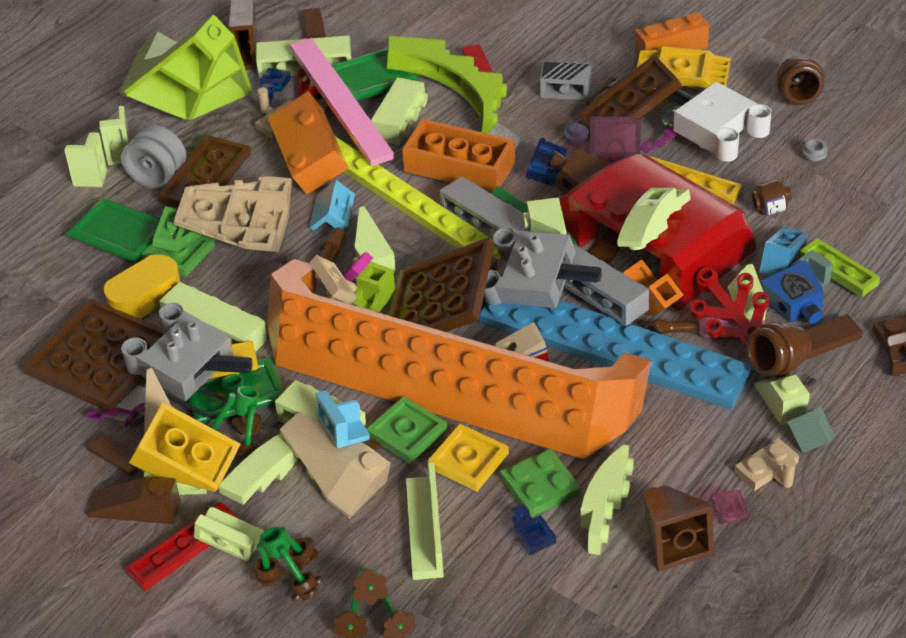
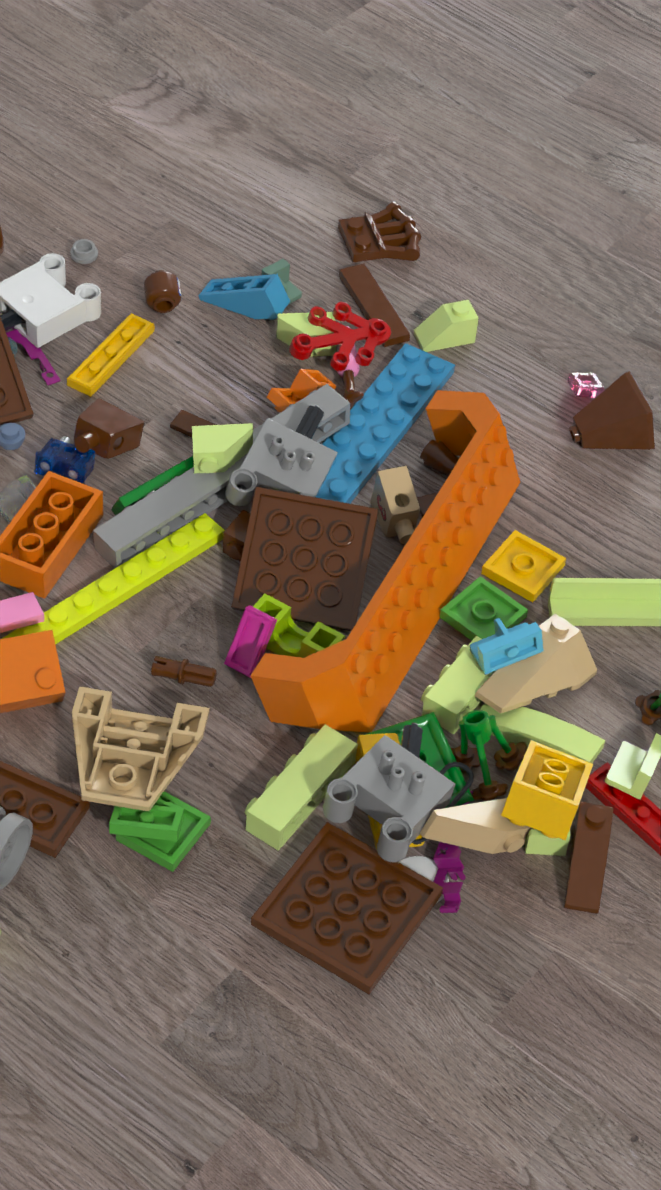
camera: 95 degrees left, 5 degrees up
green piece [66,197,160,263] -> none
reddish brown piece [87,432,138,475] -> none
yellow brick [104,255,181,319] -> none
medium azure panel [309,180,355,231] -> none
tan plate [310,255,357,305] -> none
yellowish green slope [353,206,396,273] -> none
bright green plate [500,449,581,518] -> none
clear blue plate [511,503,556,555] -> none
red slope [560,154,756,311] -> none
yellowish green slope [581,445,634,555] -> none
clear pink slope [590,117,641,163] -> none
yellowish green slope [617,188,690,250] -> none
tan plate [734,438,799,491] -> none
reddish brown piece [746,322,812,378] -> none
blue torso [761,260,824,324] -> none
sand green panel [788,406,835,453] -> none
lime plate [799,238,880,298] -> none

